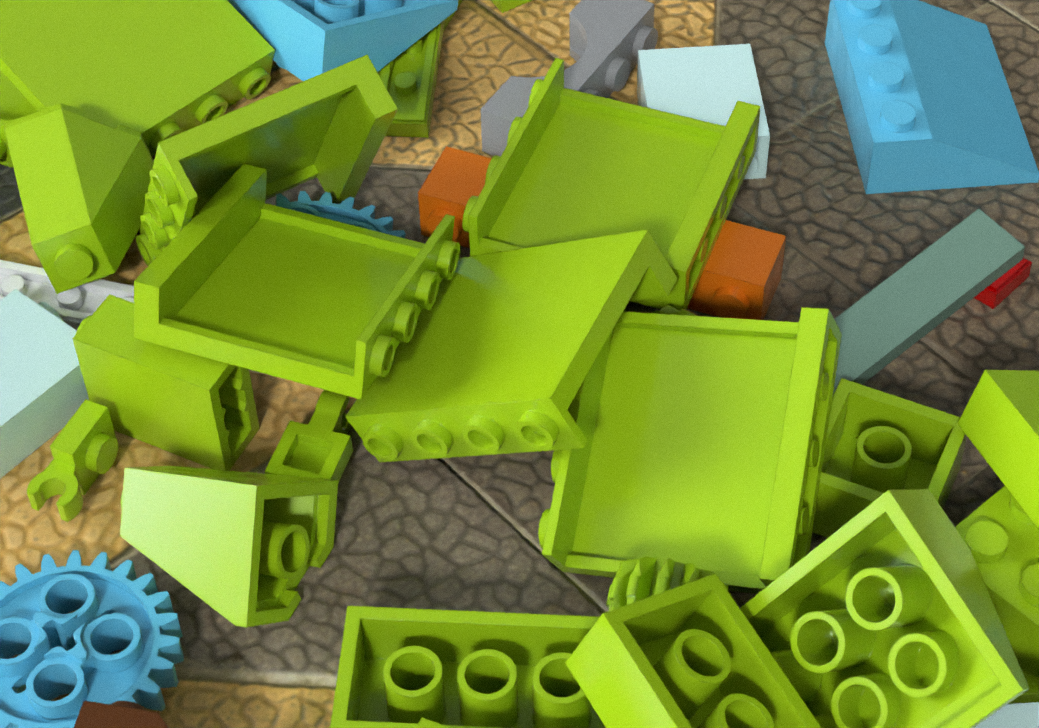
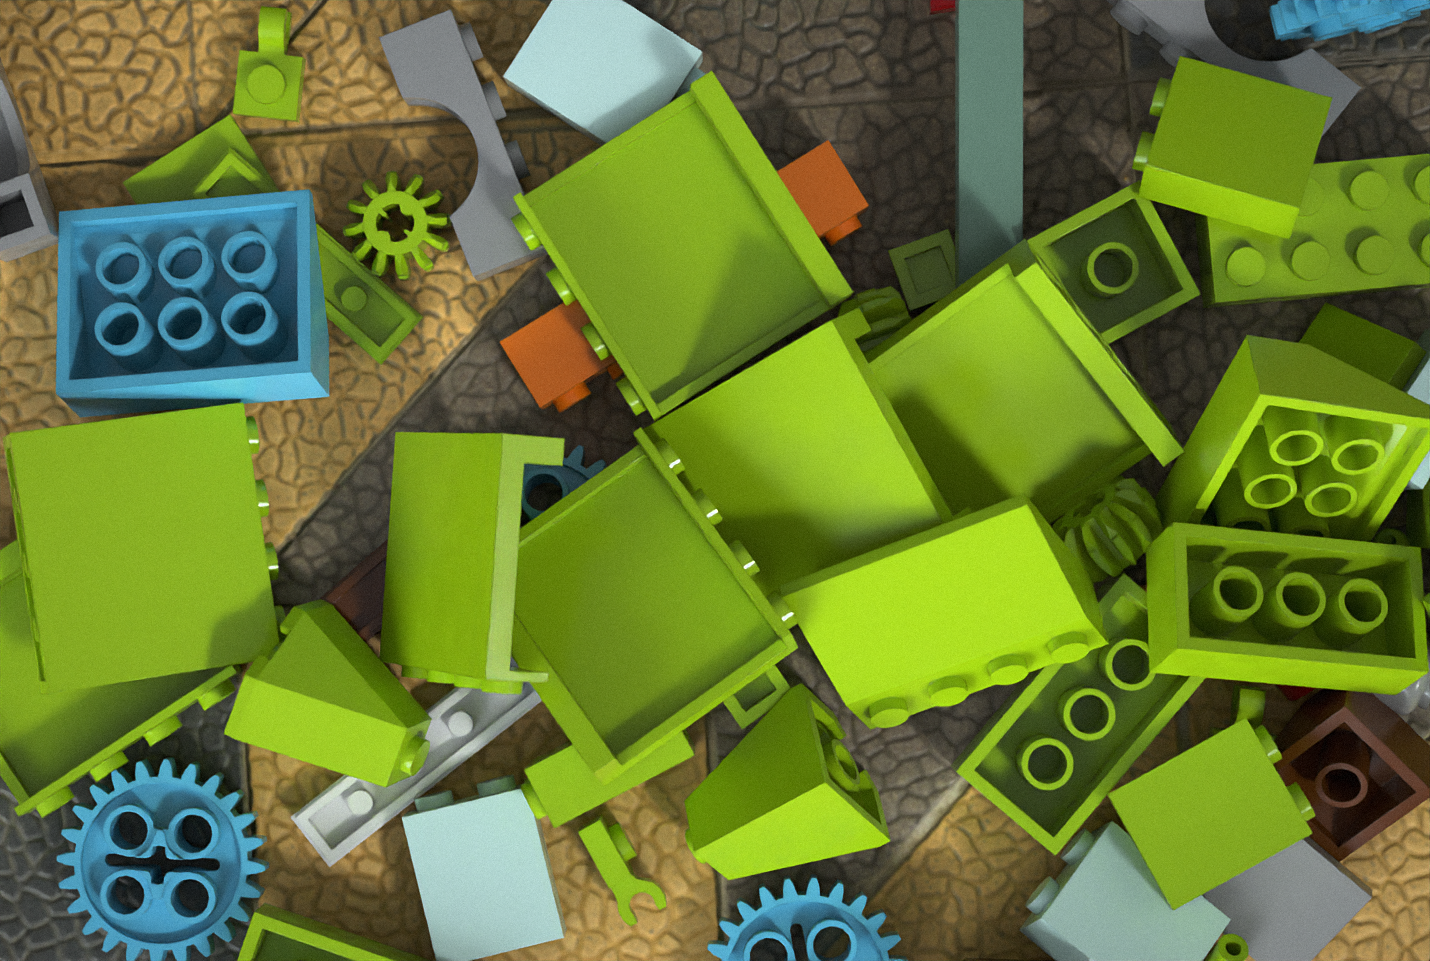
camera: 60 degrees left, 40 degrees up
none -> lime gear [343,171,453,281]
none -> lime slope [780,493,1108,730]

